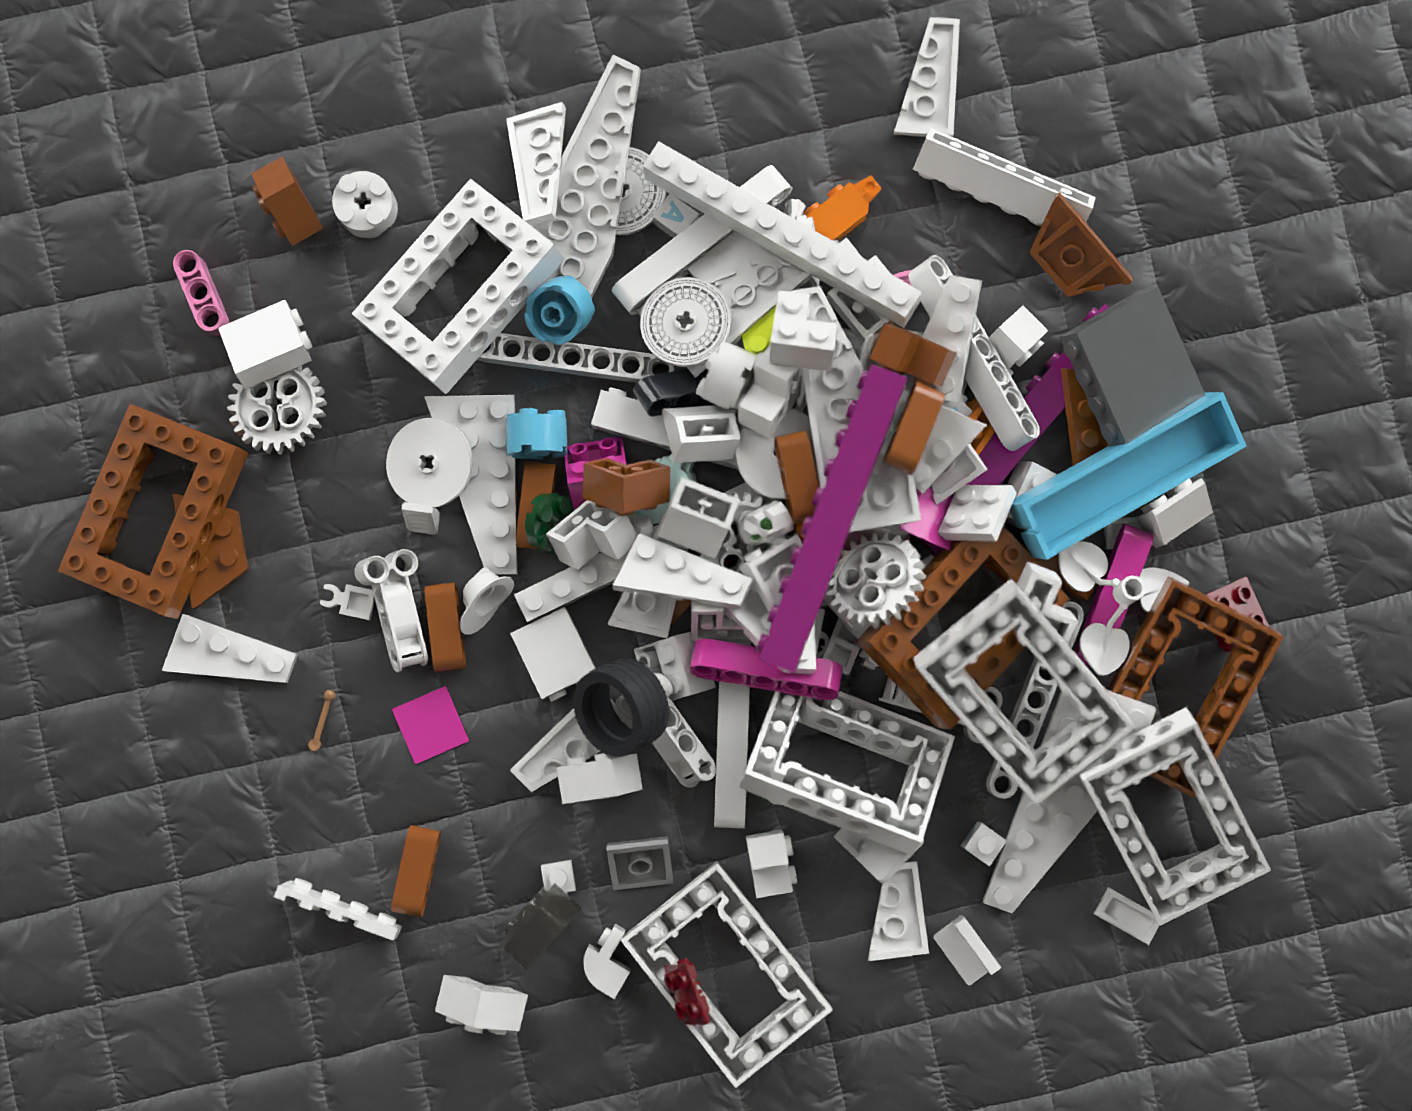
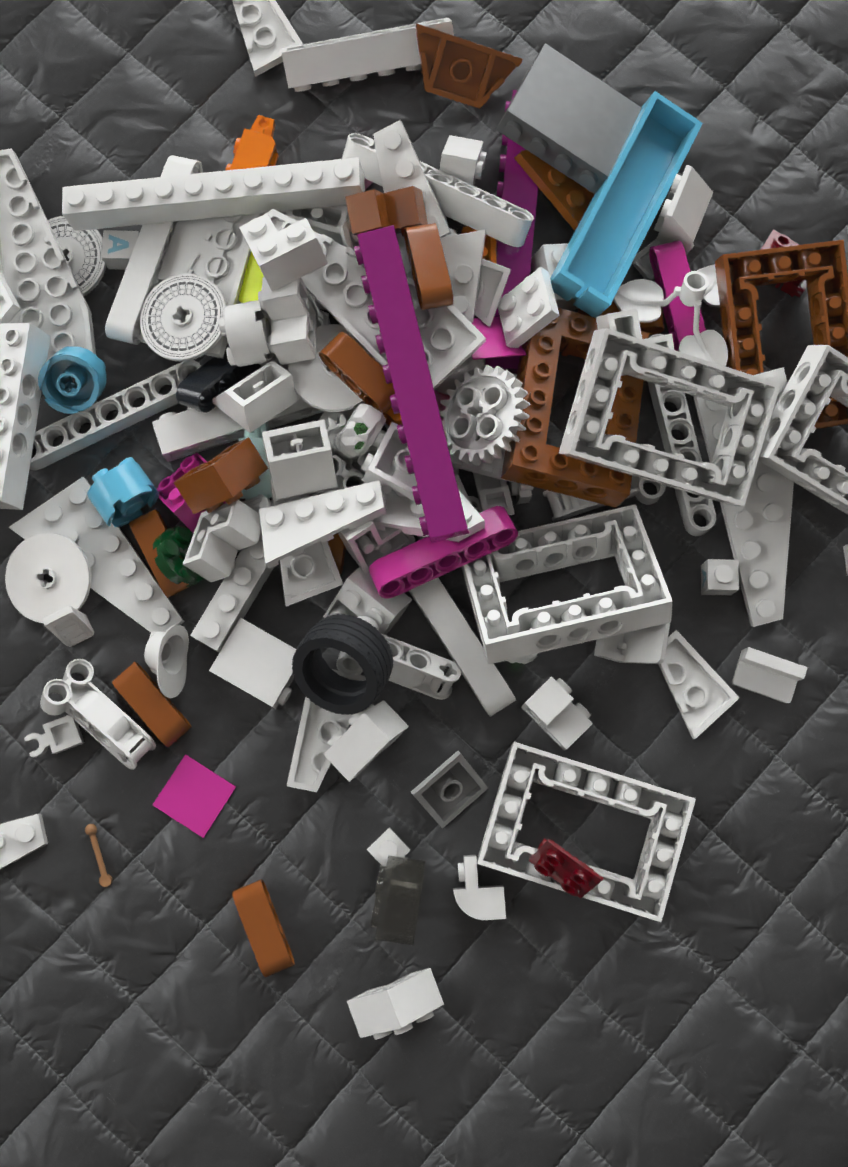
camera: 30 degrees left, 5 degrees down
white wing [274,878,402,940] -> none

